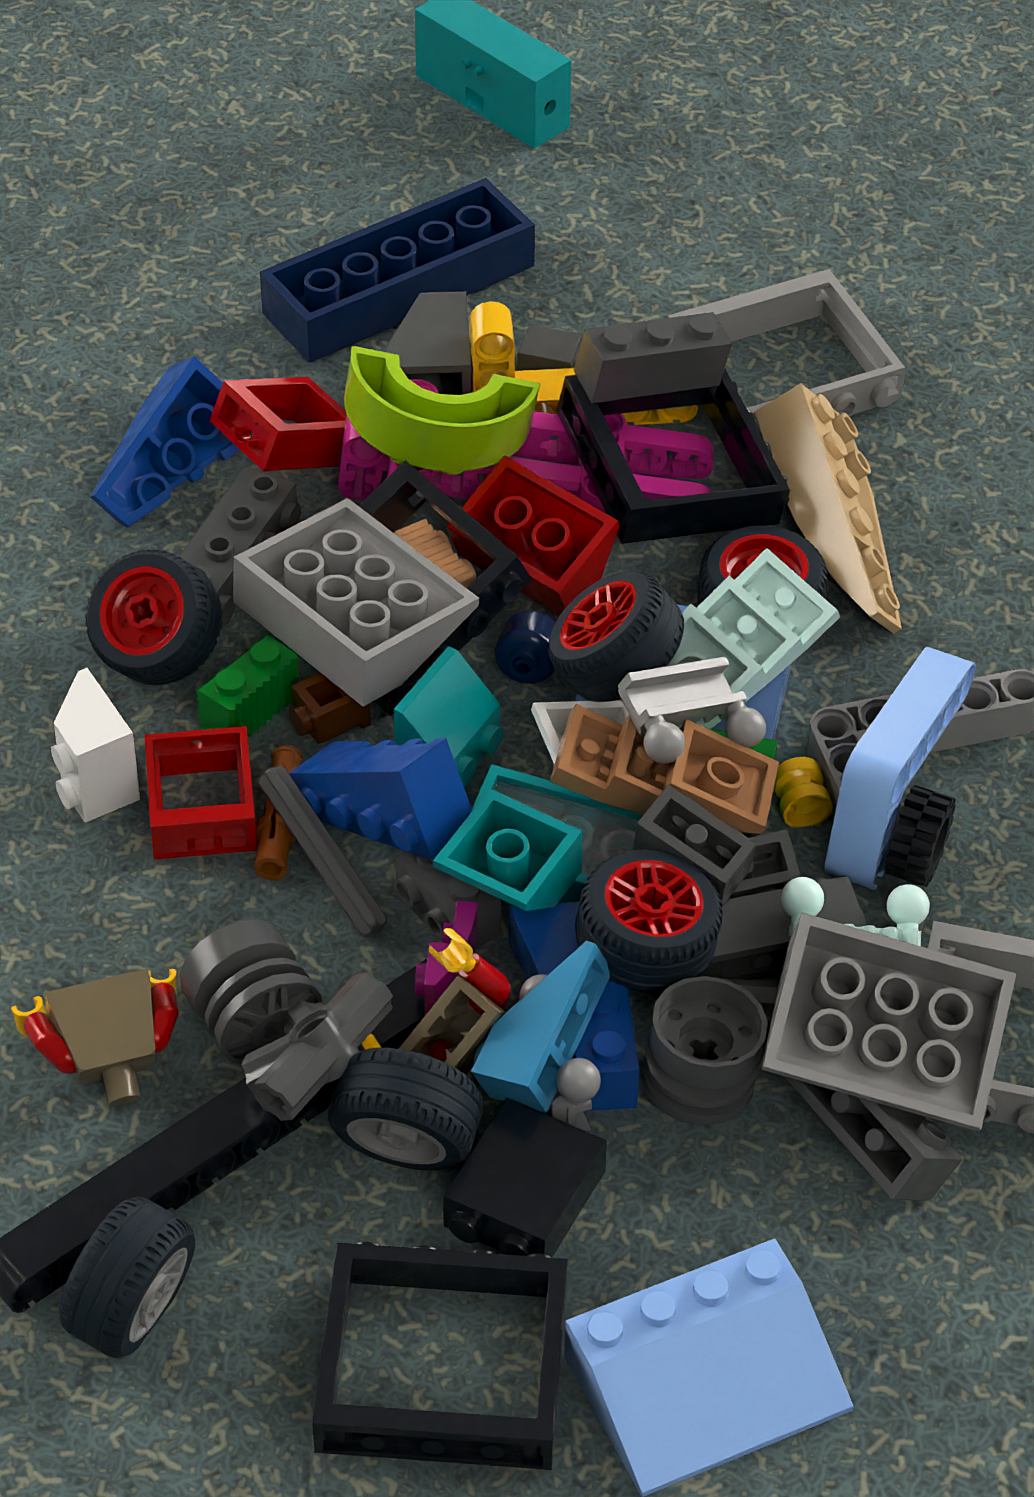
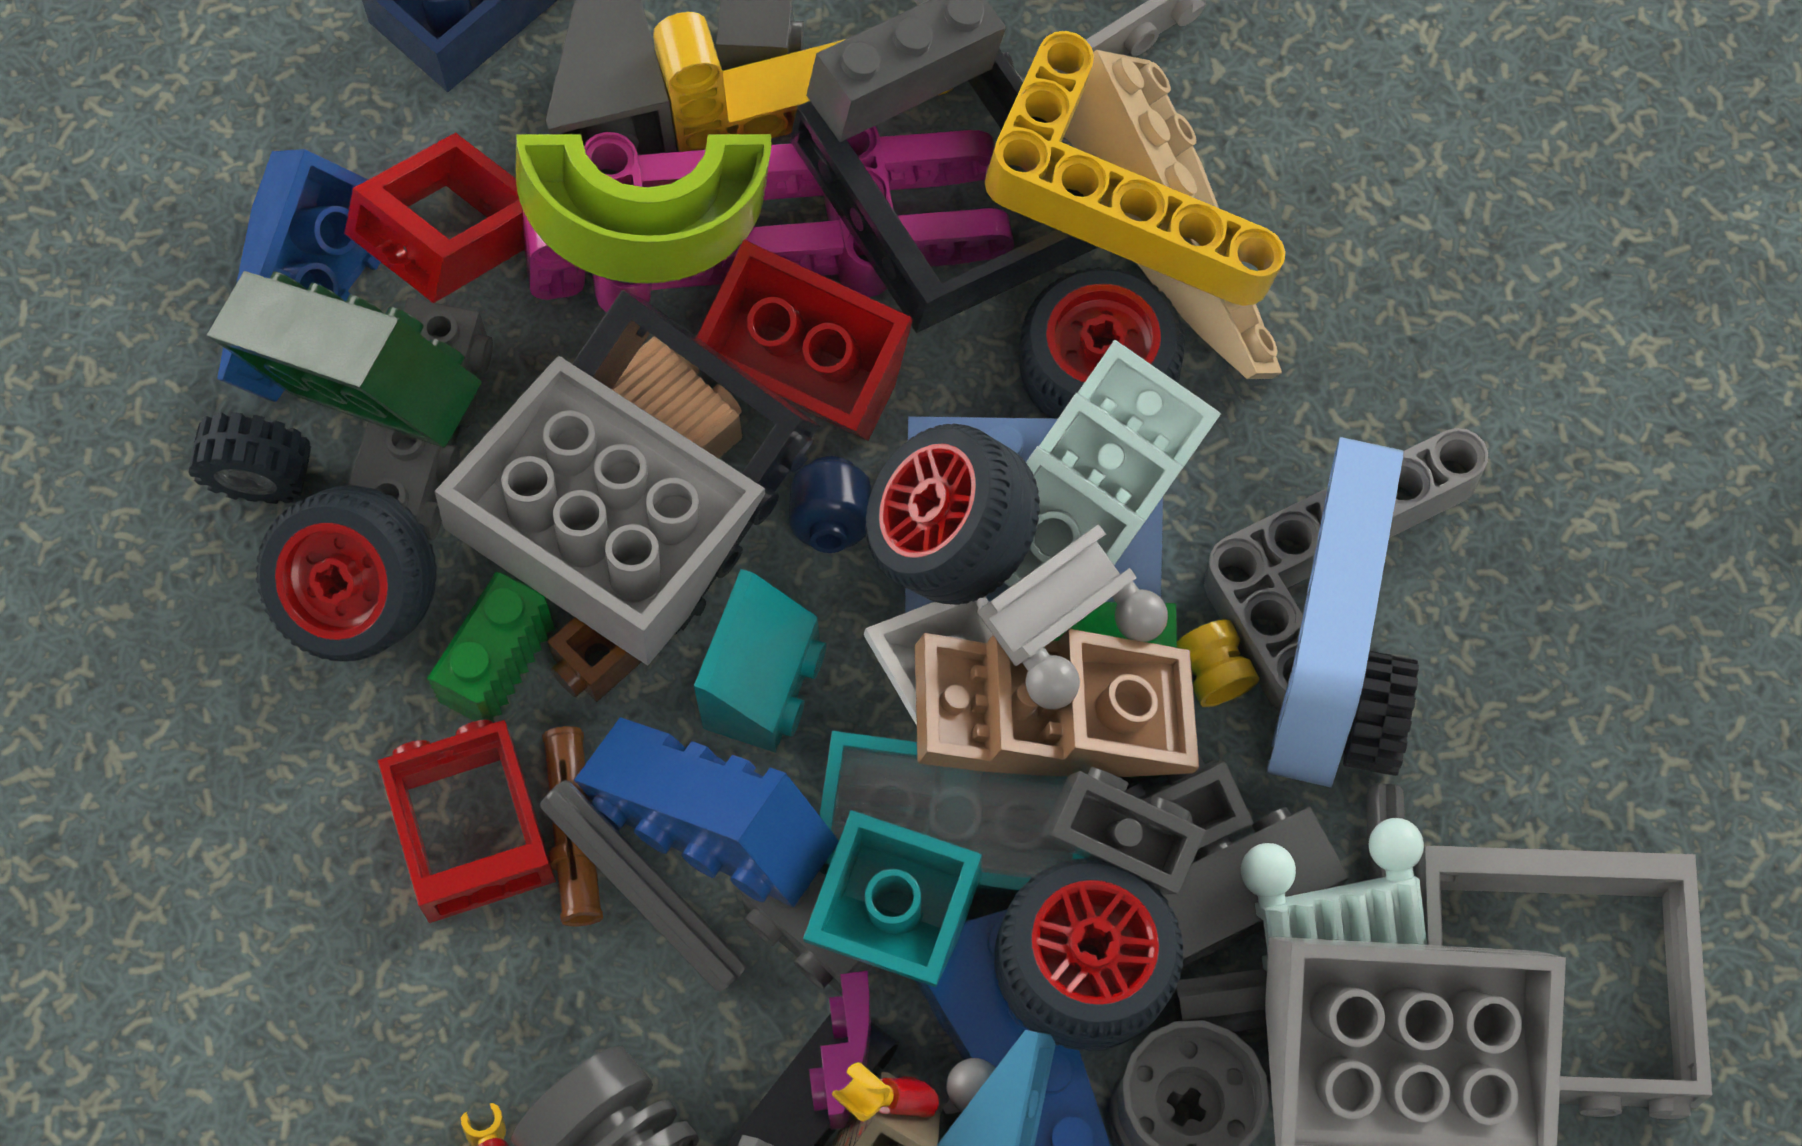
camera: 10 degrees left, 20 degrees up
white slope [51,668,140,823] -> none
none -> black wheel [189,412,311,504]
none -> dark green brick [206,271,482,448]
none -> yellow beam [984,31,1286,306]

